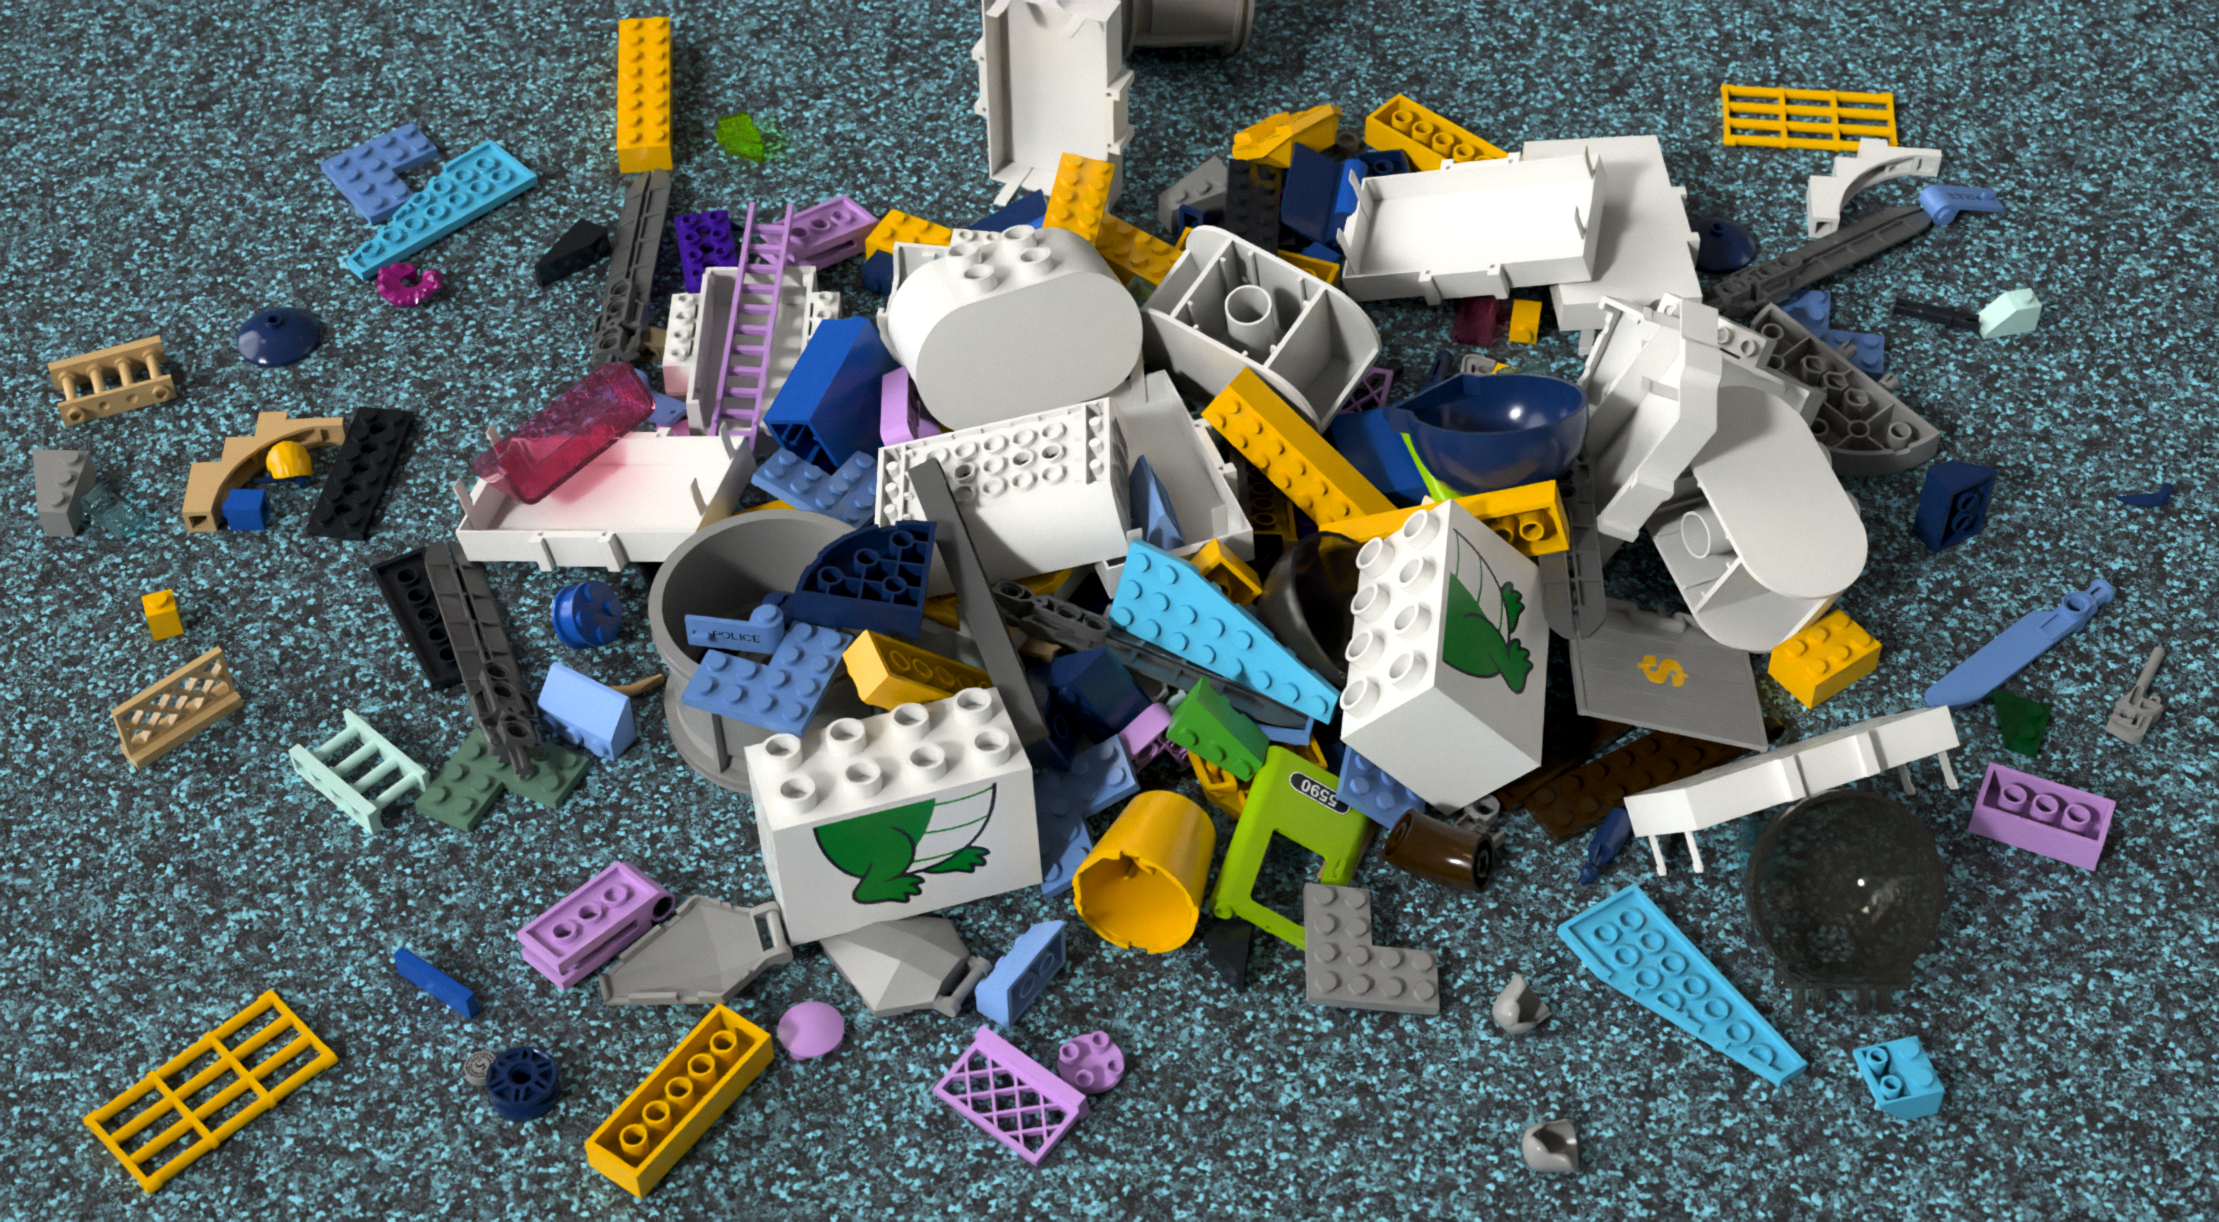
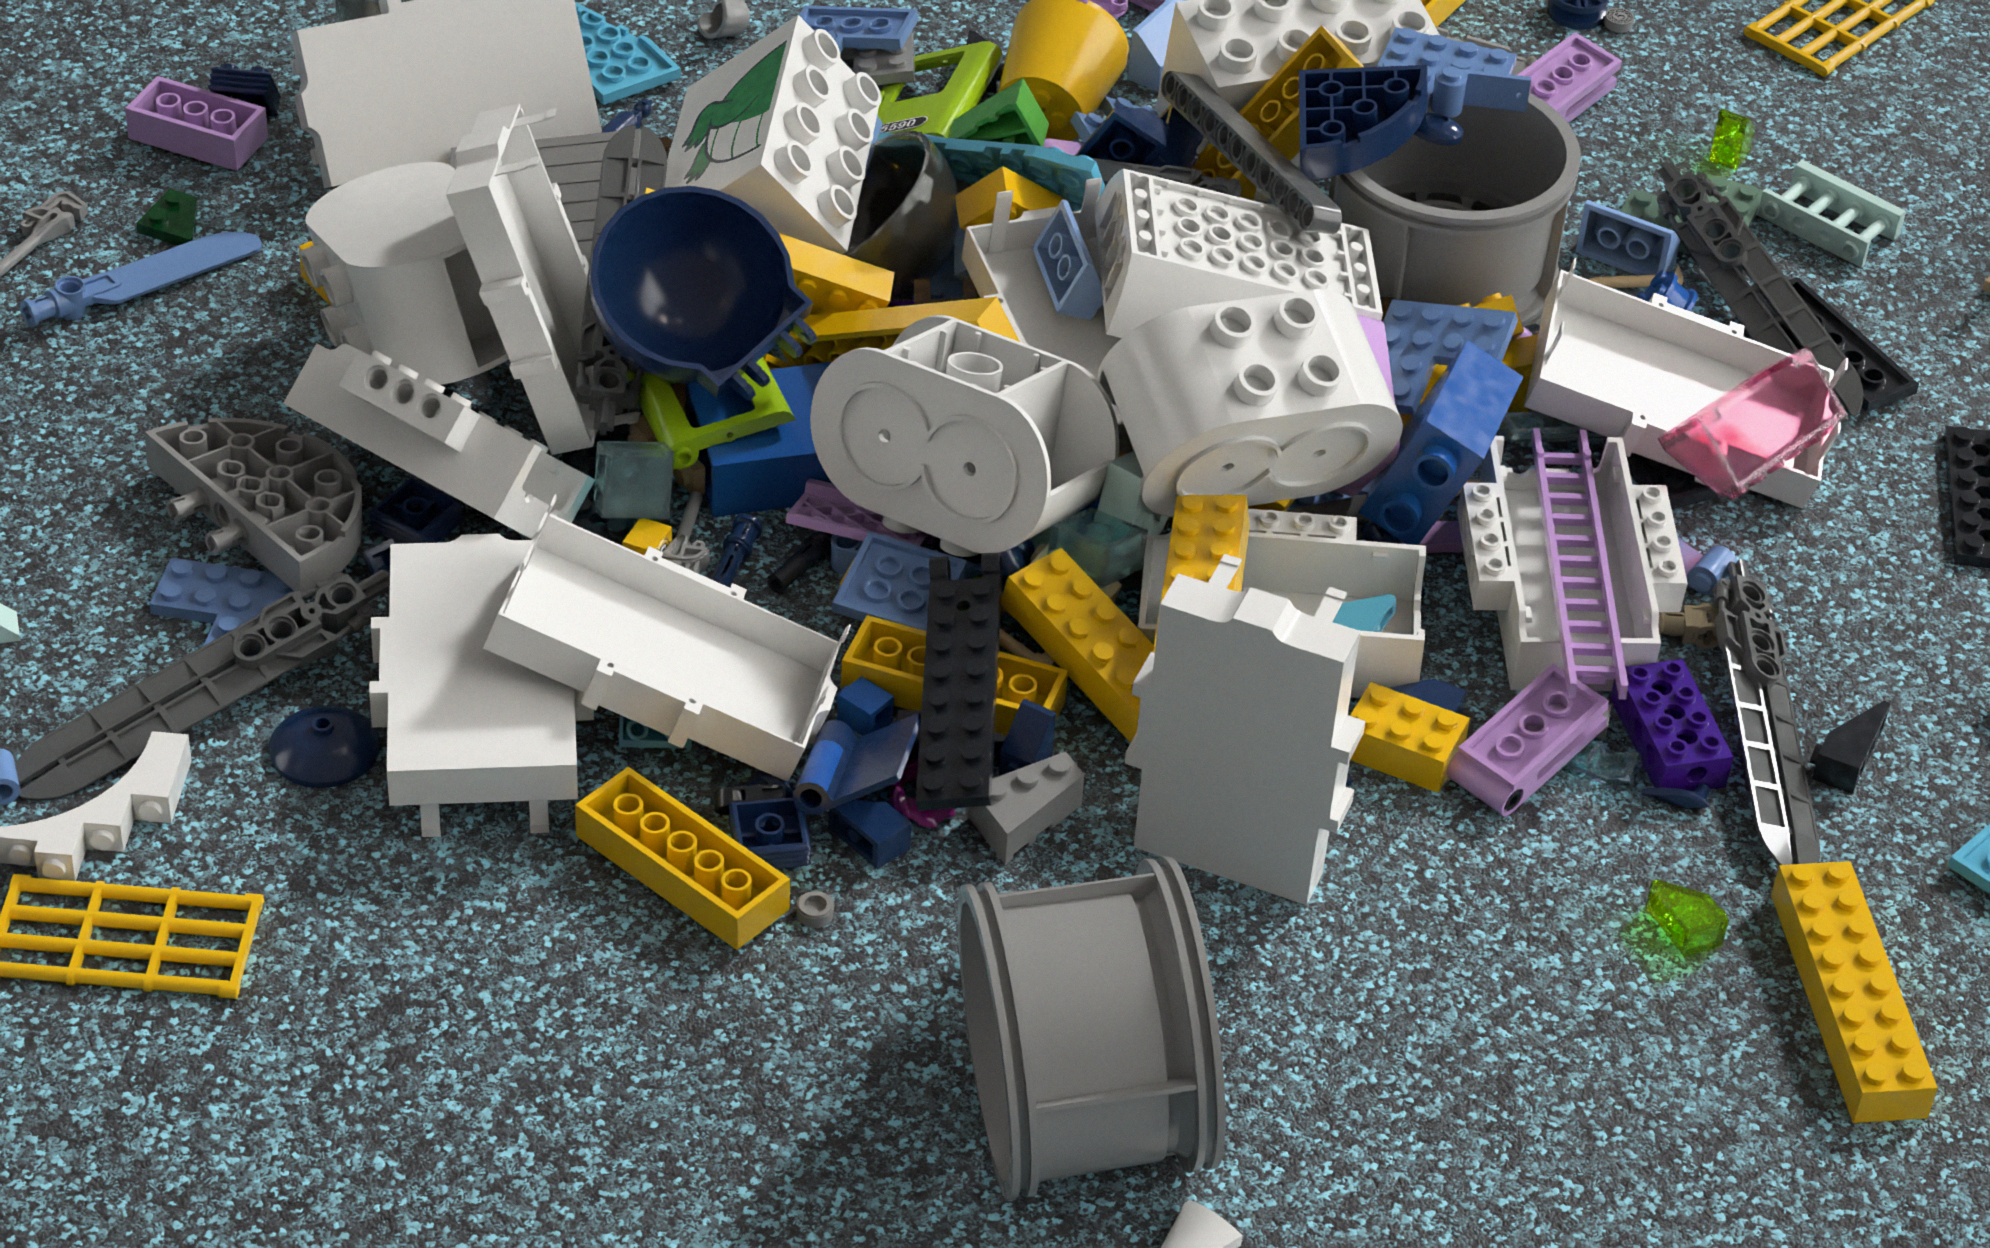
camera: 175 degrees right, 5 degrees down
blue tile [393,947,479,1020] -> none
yellow piece [1232,104,1343,169] -> none
black pin [1893,297,1980,332] -> none
dark blue slope [1912,460,1998,554] -> none
none -> dark blue brick [208,63,281,117]
none -> medium blue plate [799,5,919,54]
none -> clear neon green slope [1709,109,1756,170]

